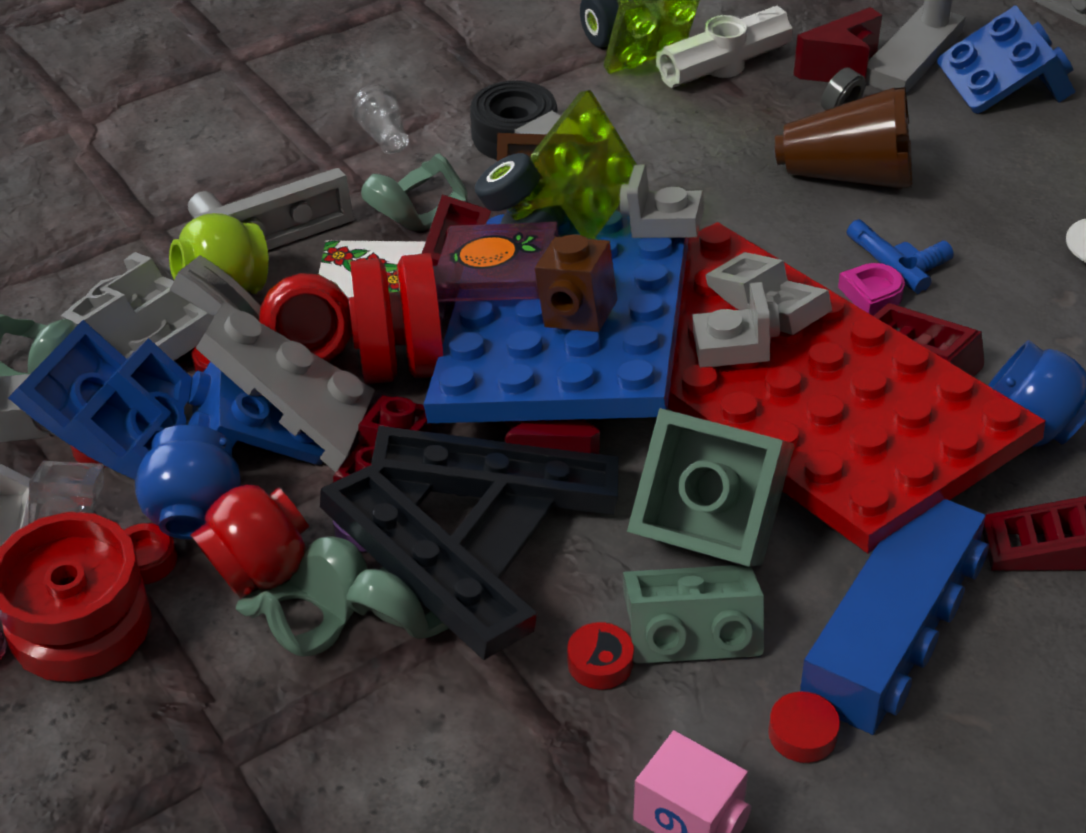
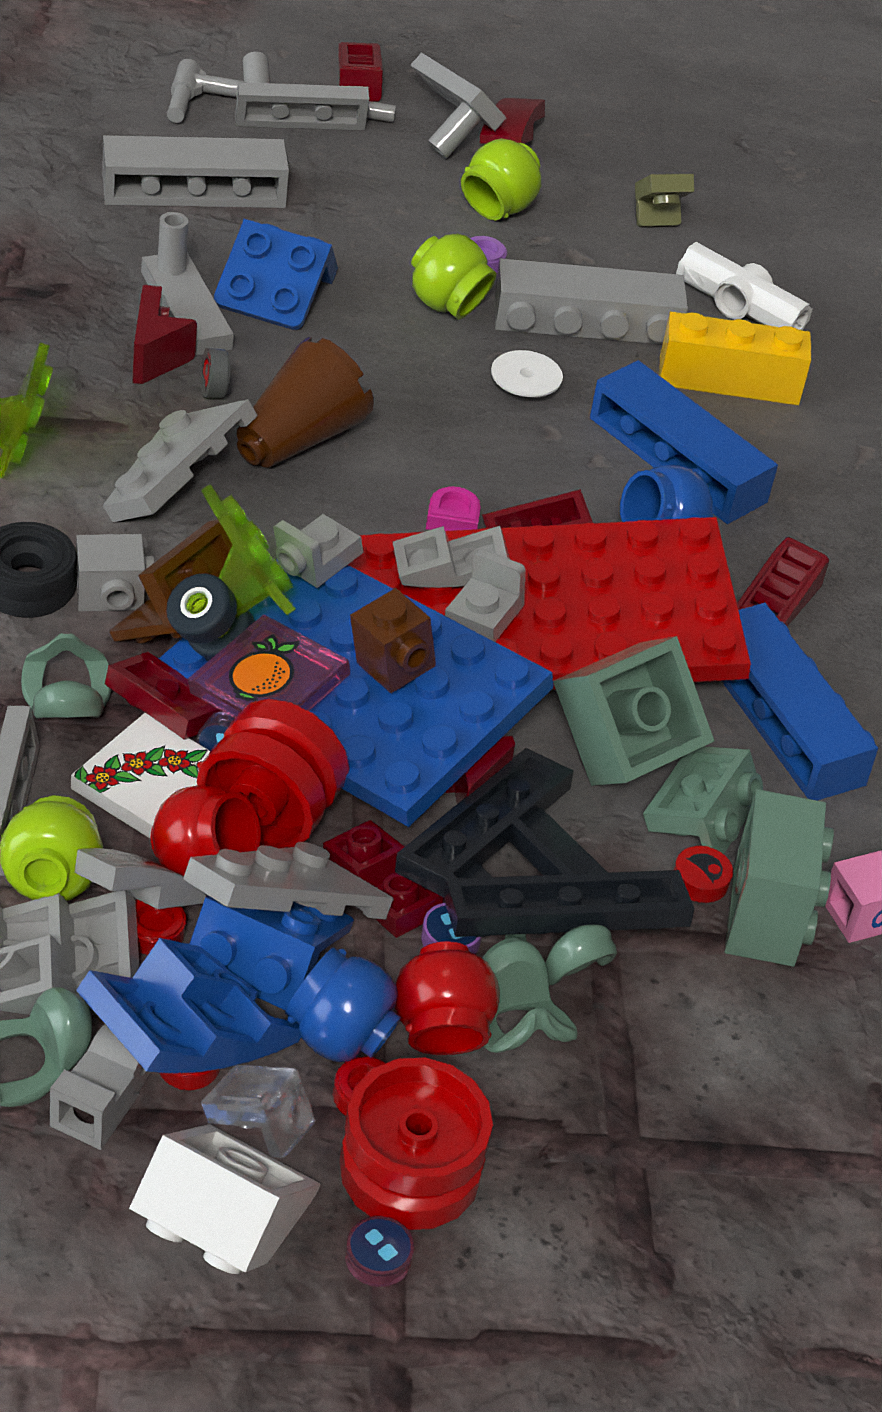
camera: 65 degrees left, 0 degrees up
white piece [656,6,793,88] -> none
red tile [768,691,840,763] -> none
blue hose [846,219,954,294] -> none
none -> light grey wing [103,399,258,522]
none -> sand green brick [724,789,834,967]

